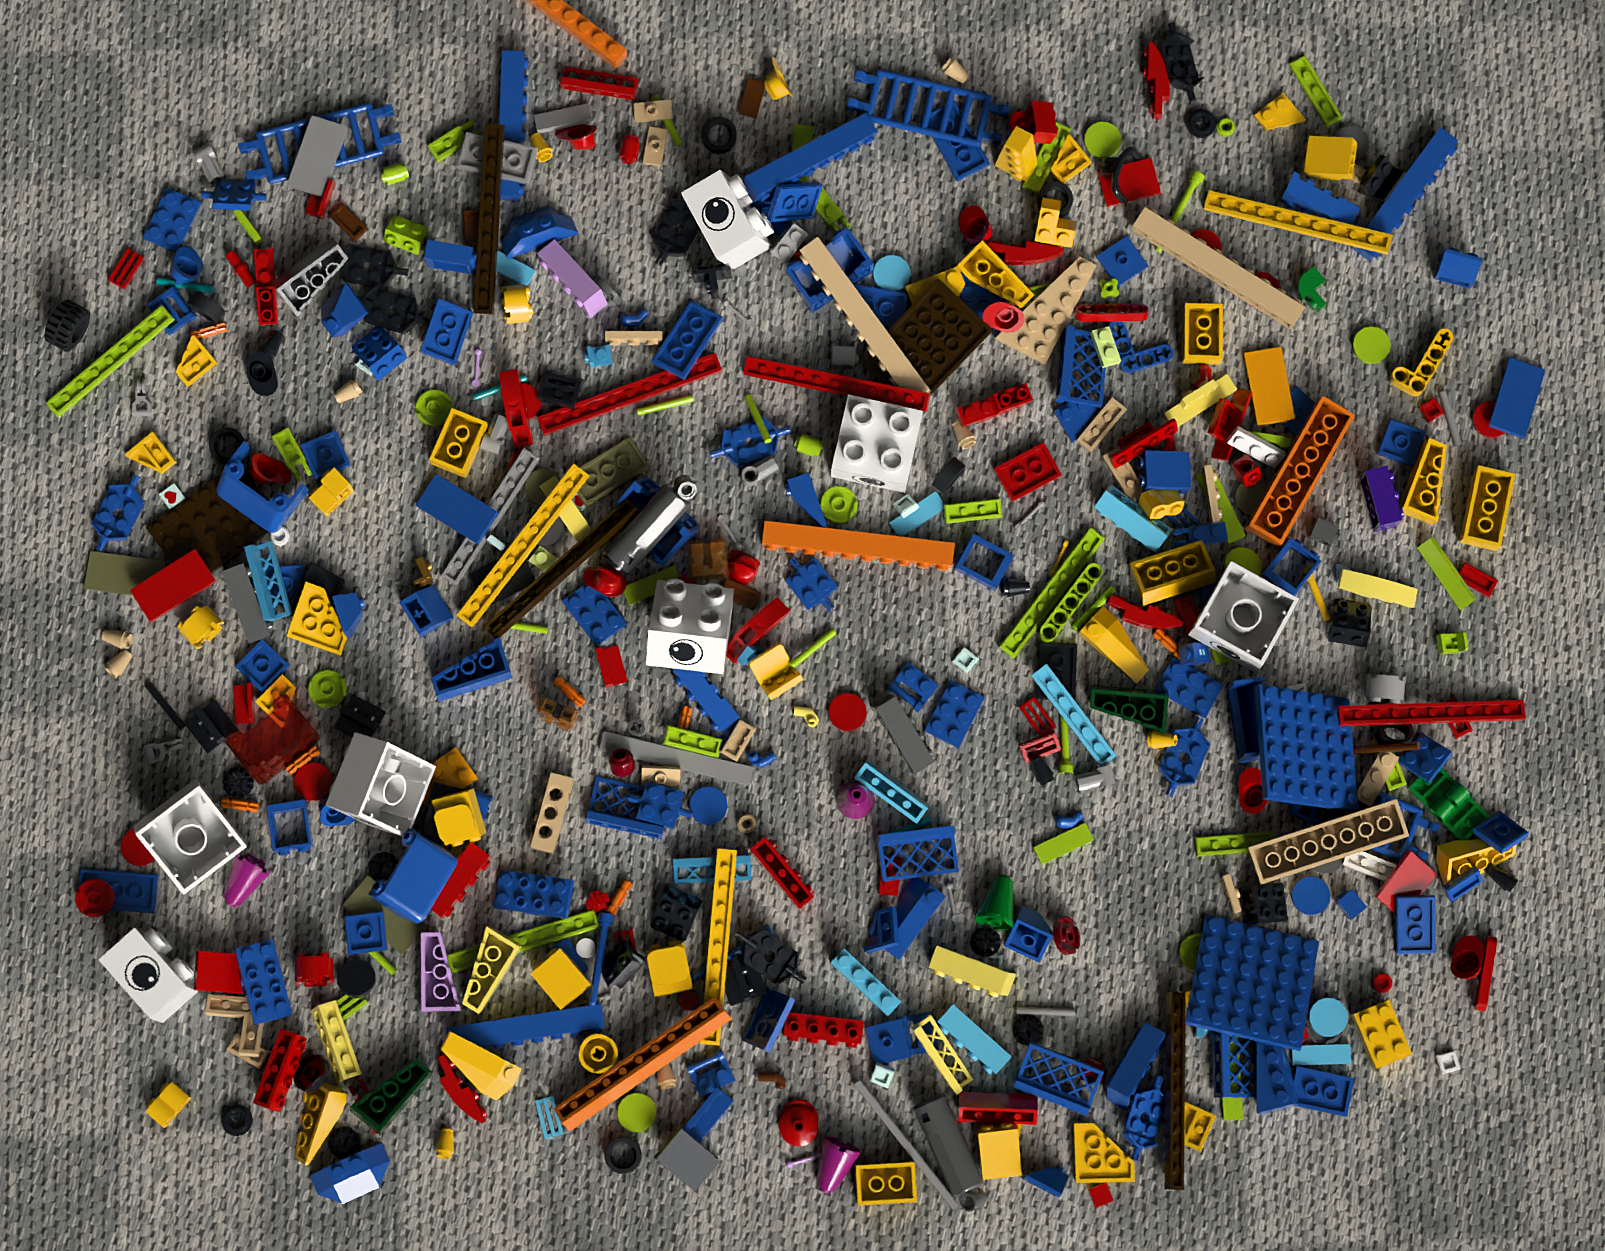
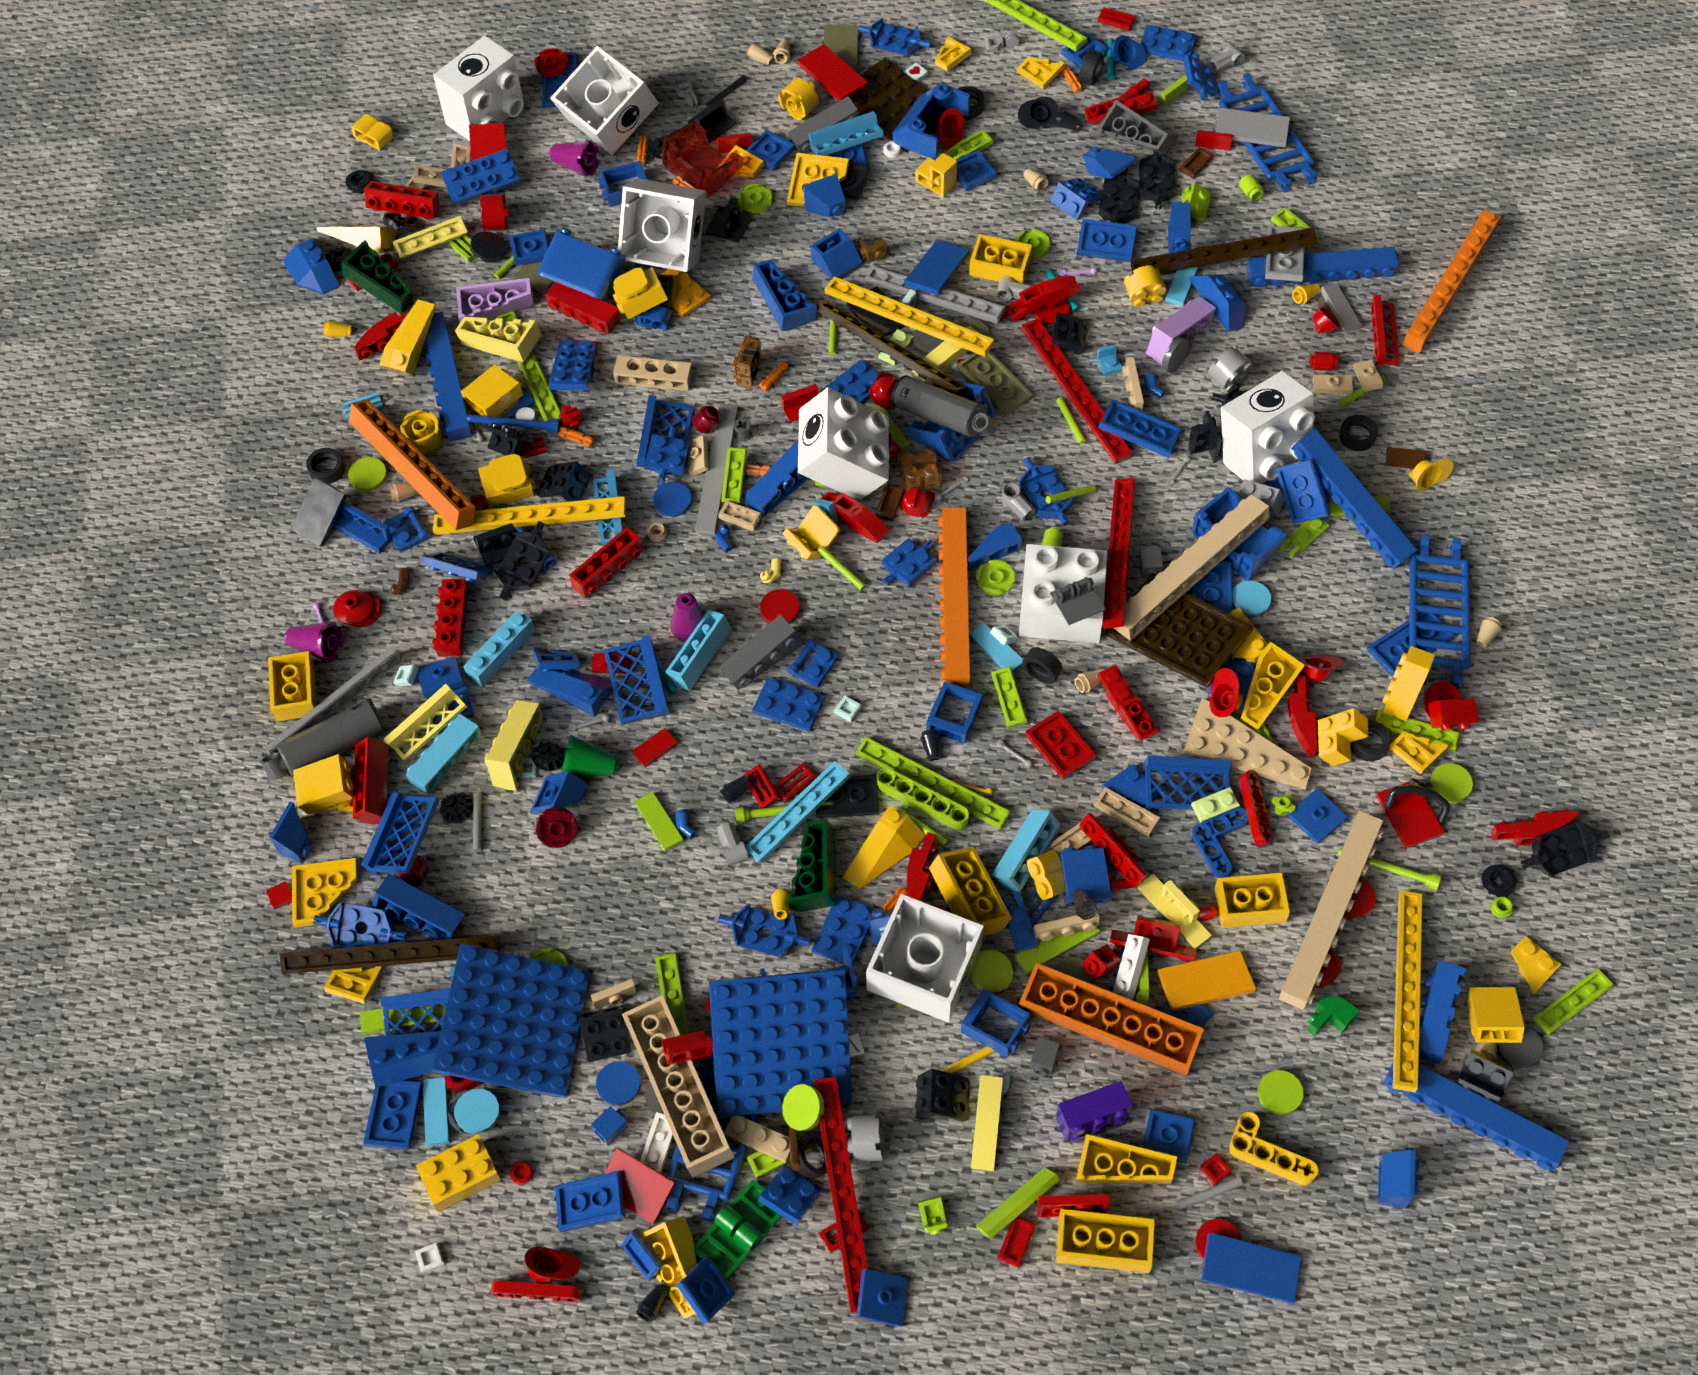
camera: 90 degrees right, 20 degrees down
none -> red tile [632,728,678,768]
none -> red panel [661,1031,713,1065]
none -> lime tile [782,1084,824,1131]
none -> blue plate [857,1269,908,1327]
none -> red tile [1036,1194,1110,1218]
none -> dark grey hinge [1050,577,1106,625]
none -> clear smoke cone [1072,888,1097,920]
none -> light grey brick [1208,347,1253,392]

